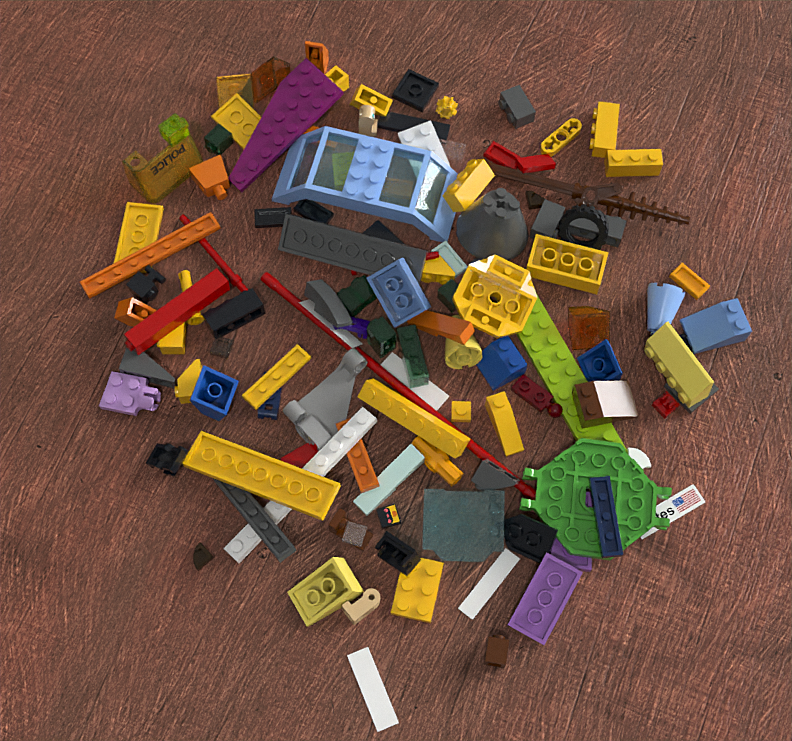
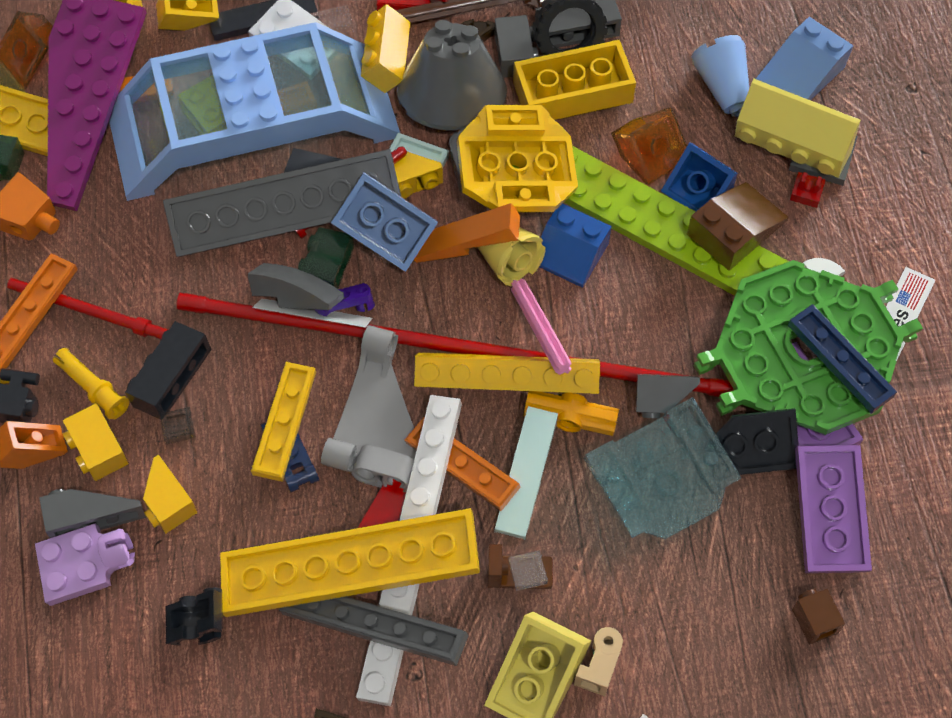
camera: 30 degrees left, 5 degrees down
red brick [124,268,230,355] -> none
blue slope [189,365,239,421] -> none
black tile [254,207,291,228] -> none
black tile [293,199,334,224] -> none
tan leg [359,105,378,136] -> none
clear green brick [367,316,396,359] -> none
black hinge [375,531,421,576] -> none
black tile [376,504,401,529] -> none
white sticker [381,352,449,411] -> none
yellow plate [391,558,444,624] -> none
clear green brick [396,325,429,389] -> none
clear green brick [437,279,459,313] -> none
yellow plate [451,401,471,422] -> none
white sticker [458,548,520,620] -> none
yellow slope [485,391,524,457] -> none
dark red plate [511,374,563,418] -> none
light orange tile [669,263,710,300] -> none
none -> bright pink axle [511,278,571,375]

